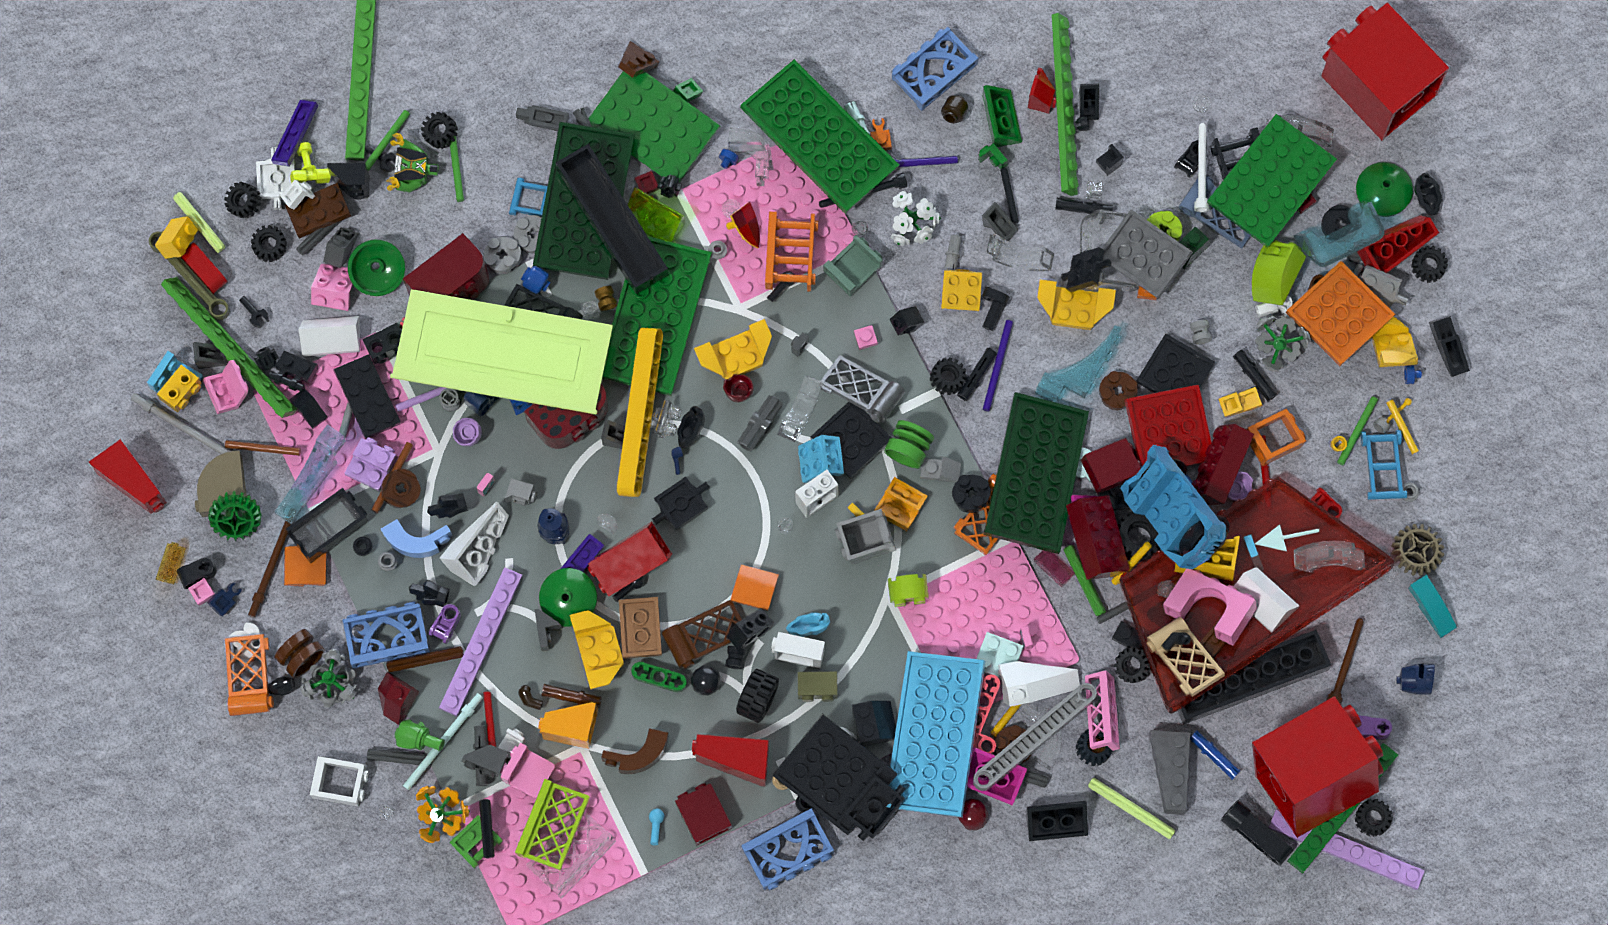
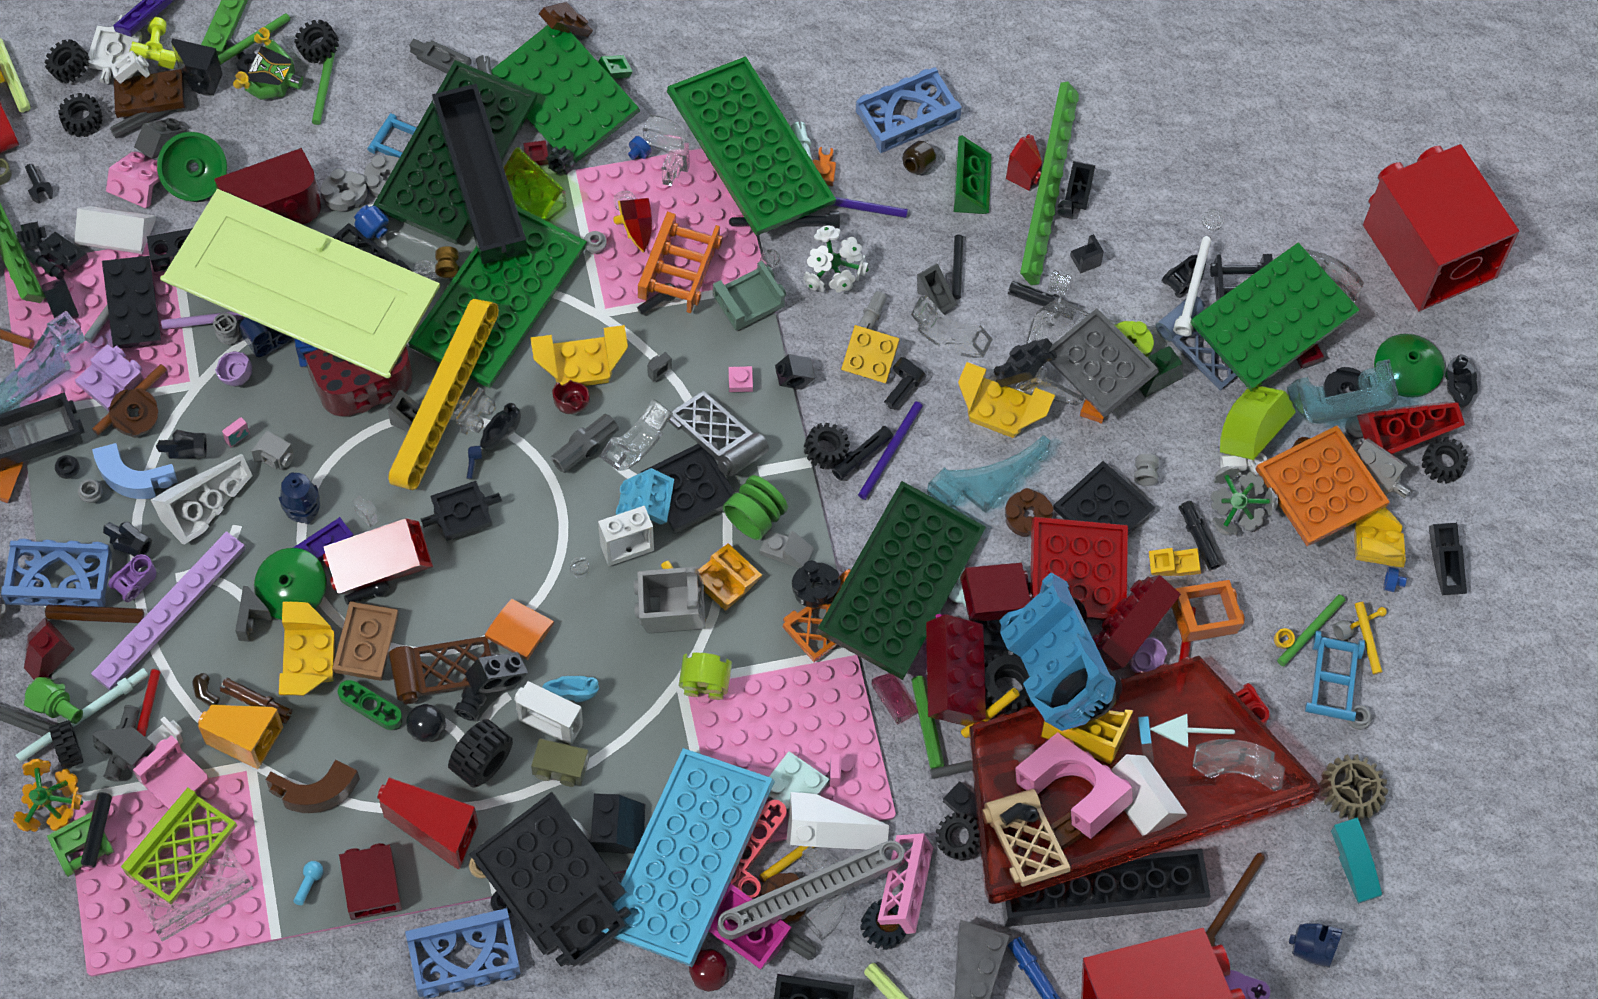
camera: 10 degrees right, 10 degrees down
green bracket [978,143,1008,170] -> none
none -> black tyre [49,720,83,769]

